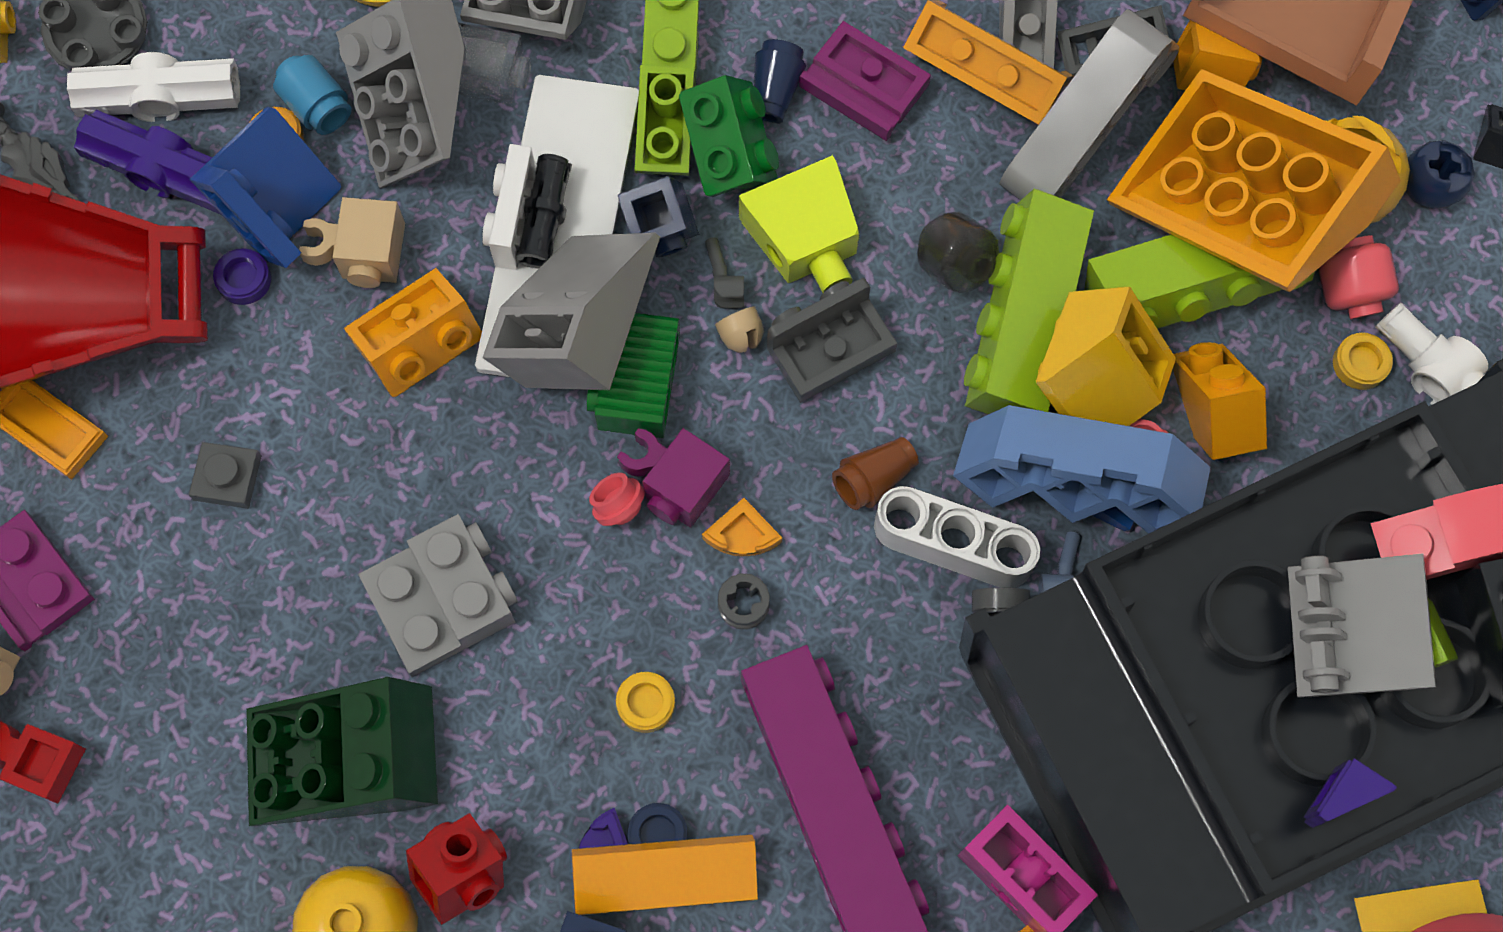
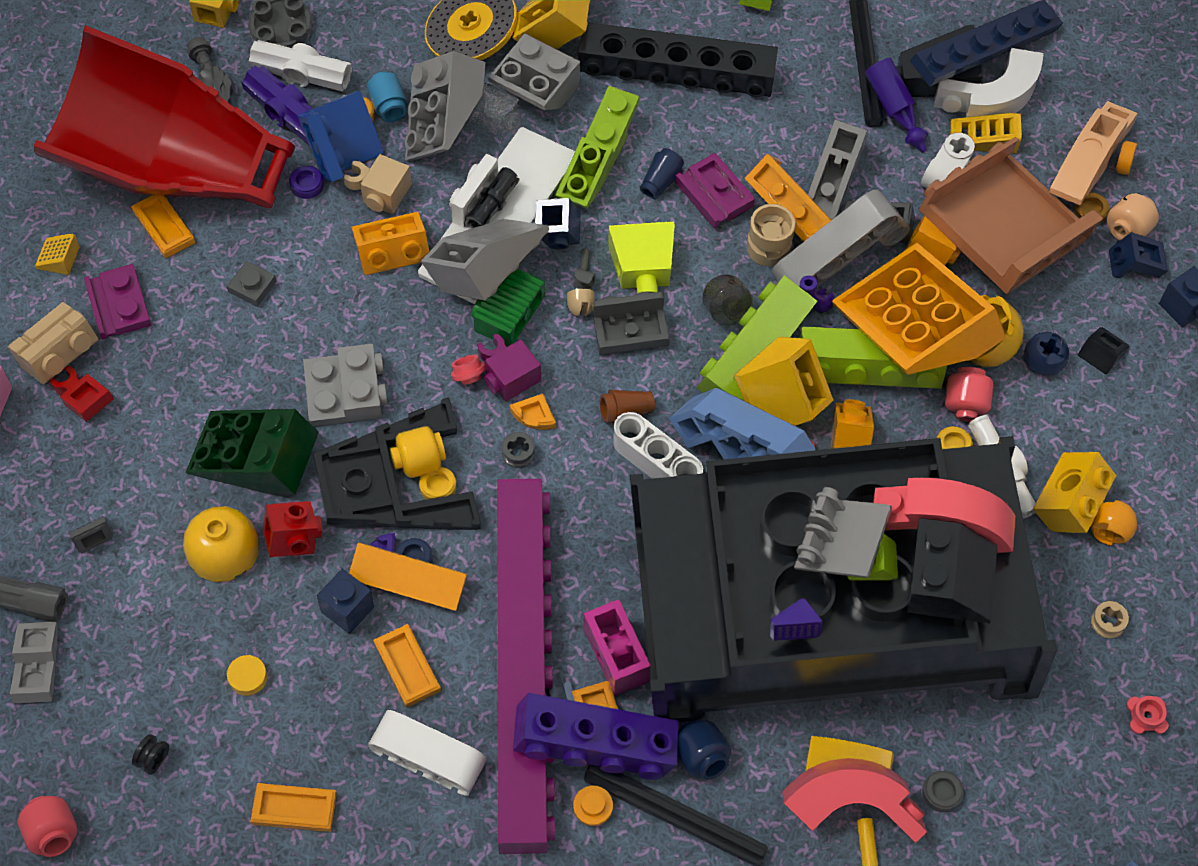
camera: 20 degrees right, 10 degrees down
green bracket [679,75,779,197] -> none
none -> black wing [313,398,481,530]
none -> yellow head [390,426,446,478]
none -> tan wheel [747,204,795,267]
none -> dark purple arm [800,276,835,313]

